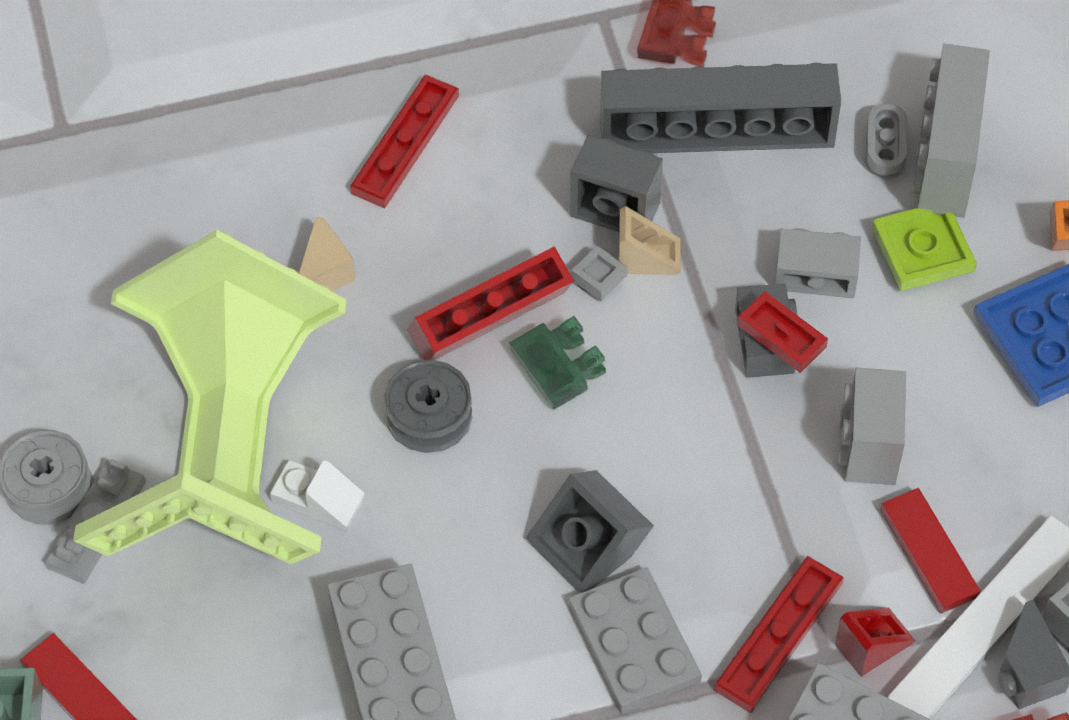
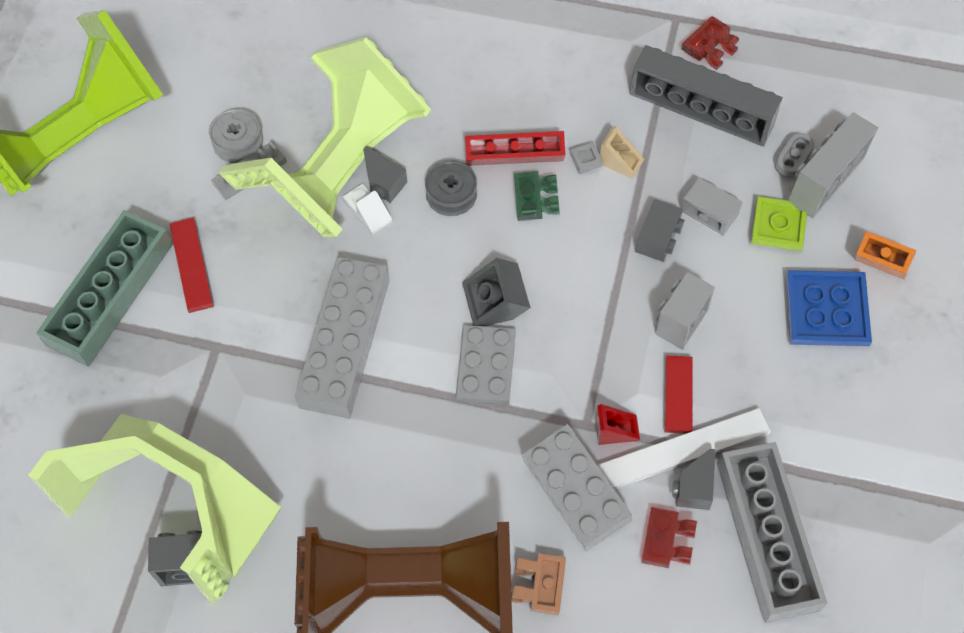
camera: 30 degrees right, 5 degrees up
tan slope [299,217,355,292] -> none
red tile [350,74,459,209] -> none
dark grey brick [570,135,663,232] -> none
red tile [714,555,844,713] -> none
red plate [737,291,828,373] -> none
none -> dark grey slope [363,146,408,203]

